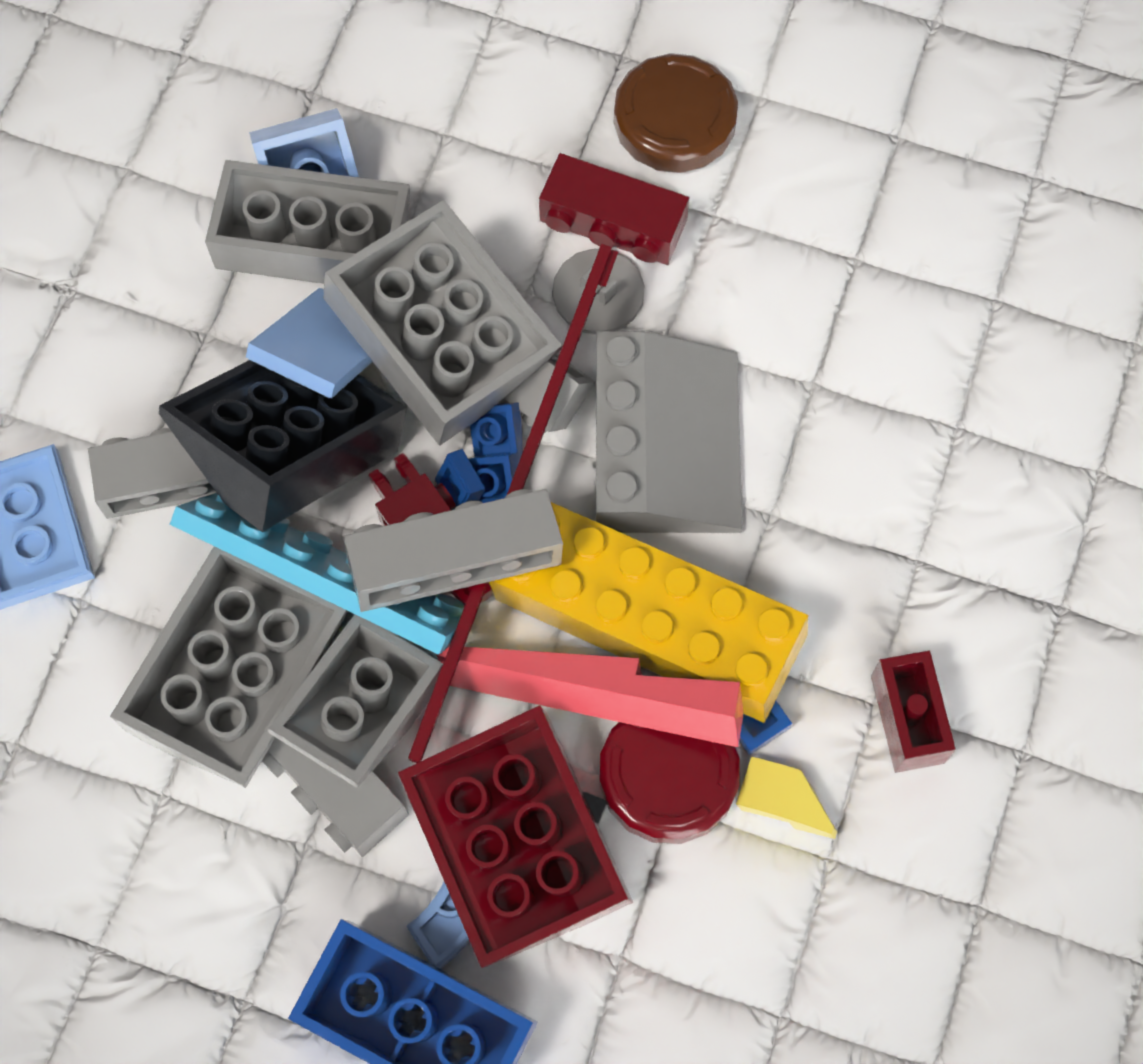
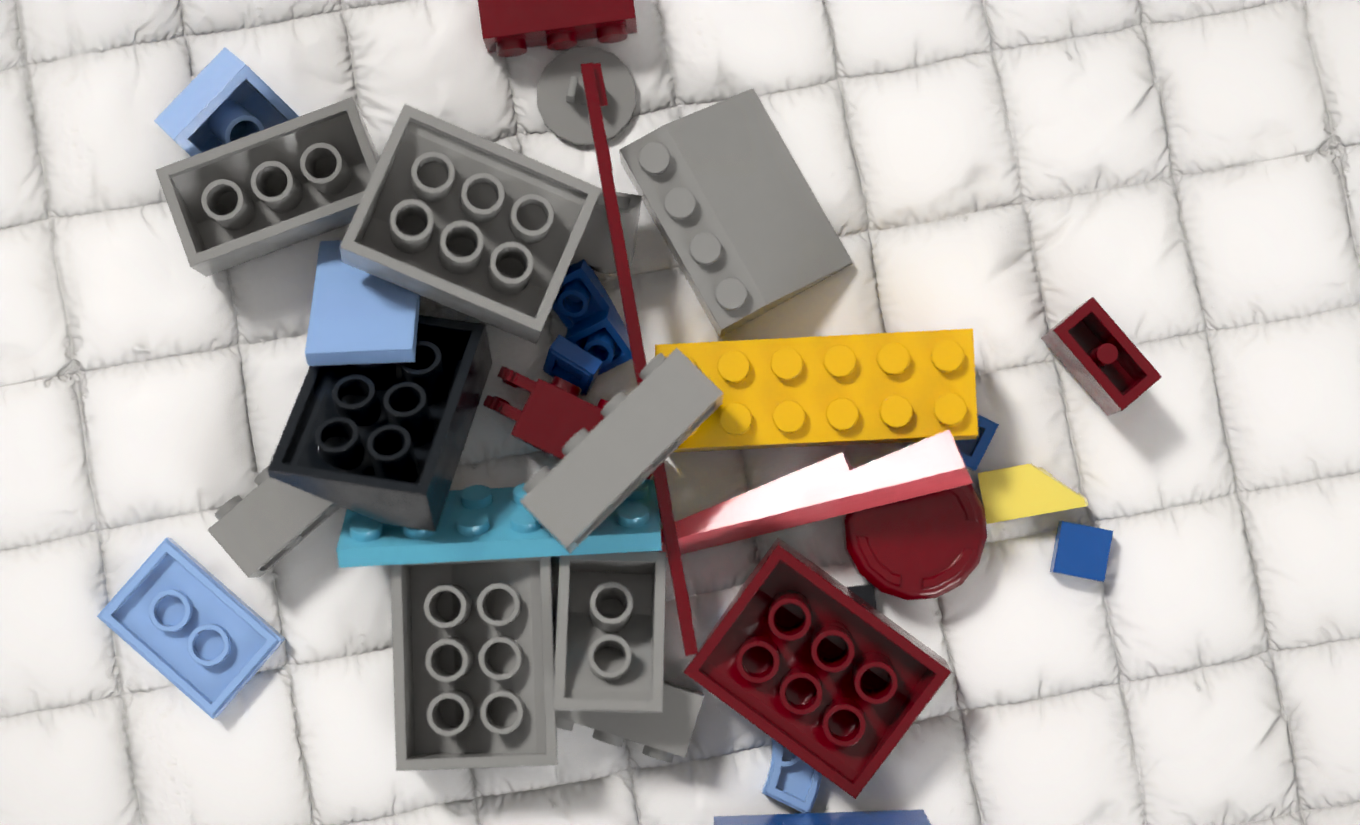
camera: 30 degrees left, 15 degrees up
none -> blue tile [1050,521,1113,582]

